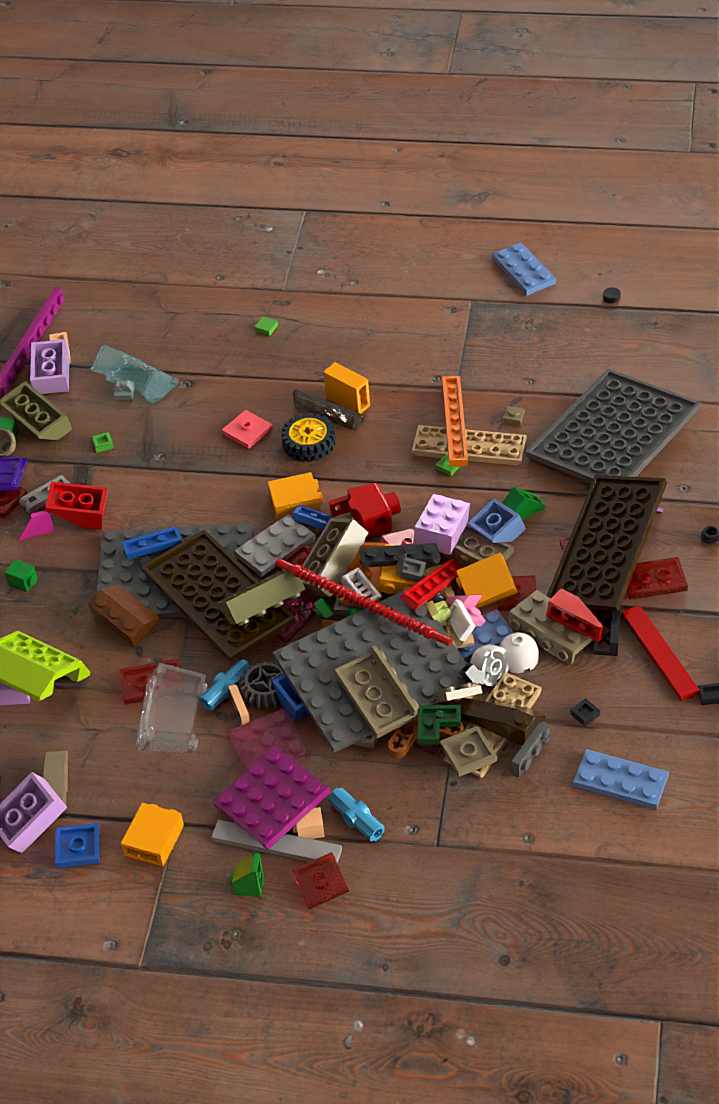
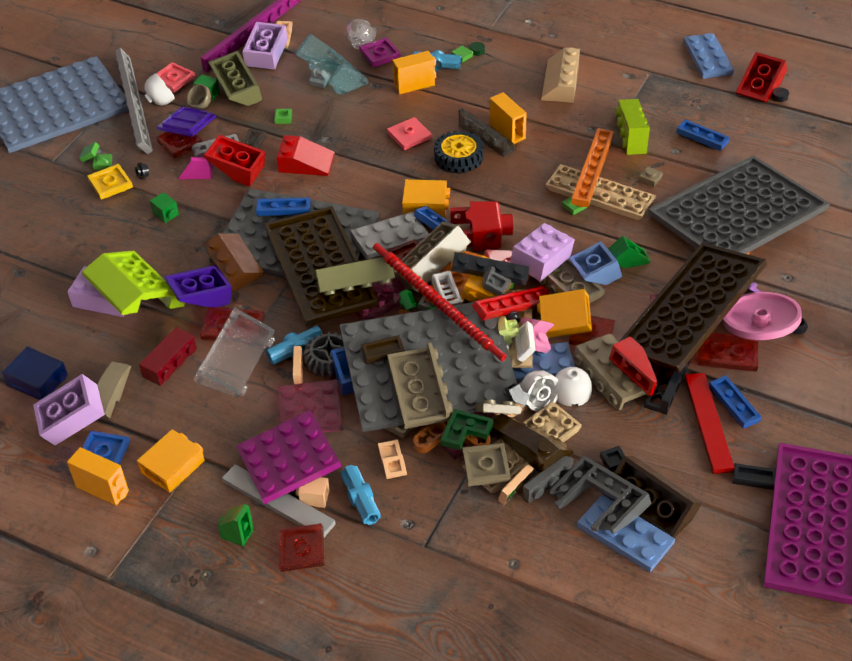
camera: 15 degrees right, 0 degrees up
none -> light orange brick [67,447,129,506]
none -> dark red brick [139,327,197,386]
none -> dark purple slope [164,265,232,308]
none -> red slope [277,135,335,176]
none -> clear cylinder [345,19,377,49]
none -> magenta plate [359,37,401,67]
none -> dark brown tile [361,335,405,364]
none -> light nougat slope [378,440,407,479]
none -> light orange brick [392,51,437,95]
none -> dark azure piece [414,50,461,71]
none -> dark green tile [470,42,485,56]
none -> light nougat tile [498,464,534,505]
none -> tan slope [541,47,580,103]
none -> dark grey wedge [549,456,651,534]
none -> dark brown slope [614,455,702,538]
none -> lime wedge [615,99,650,155]
none -> blue plate [676,119,730,151]
none -> blue plate [709,375,761,429]
none -> bright pink dish [722,292,802,340]
none -> red slope [736,52,787,103]

